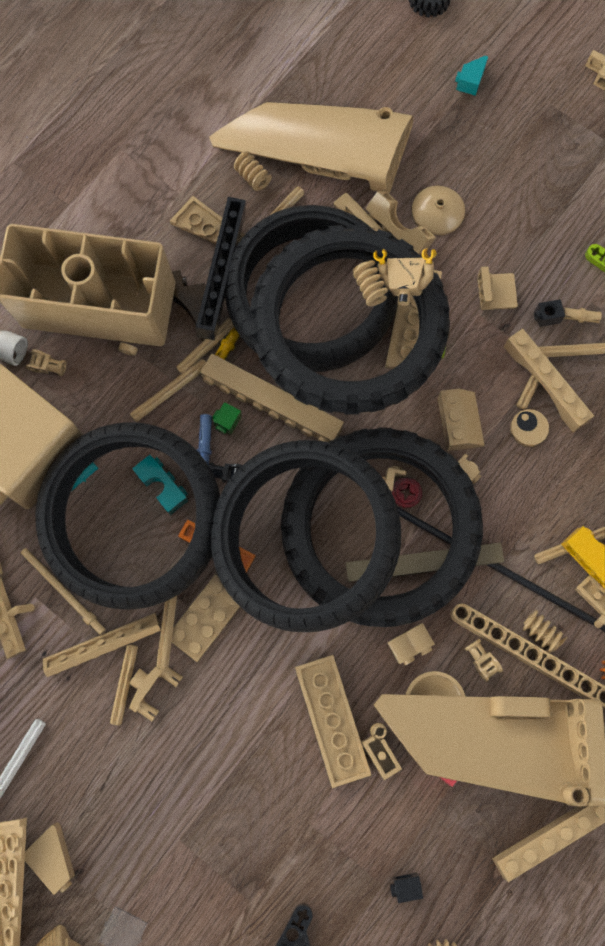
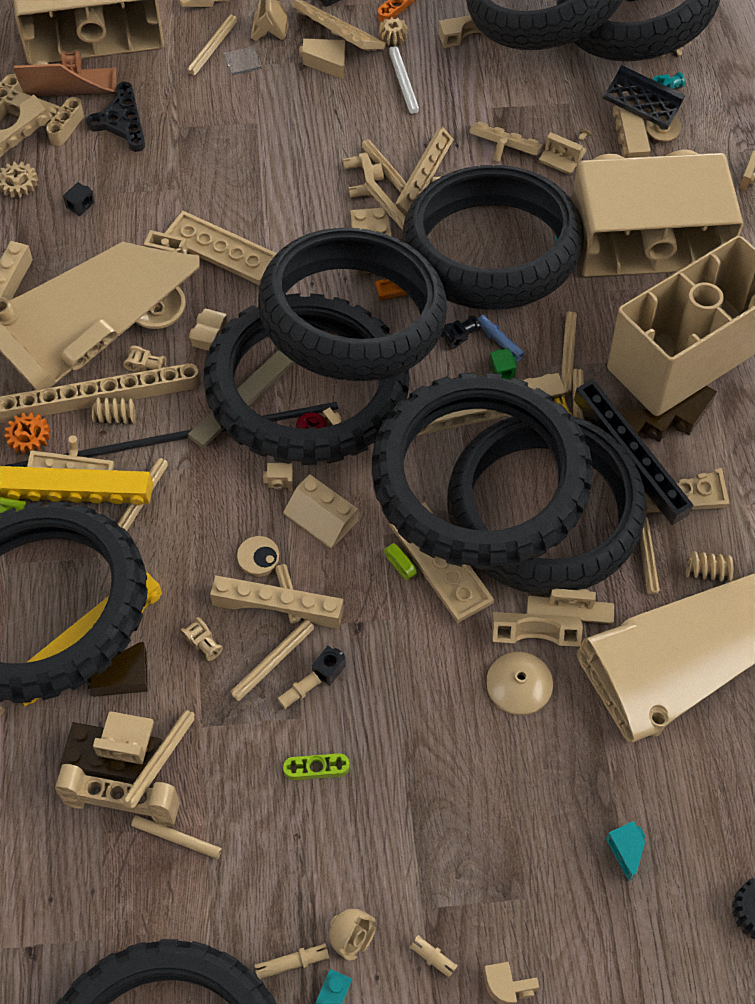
camera: 135 degrees right, 15 degrees down
tan piece [353,260,388,306] -> none
tan torso [373,248,437,306] -> none
tan bracket [477,267,518,310] -> none

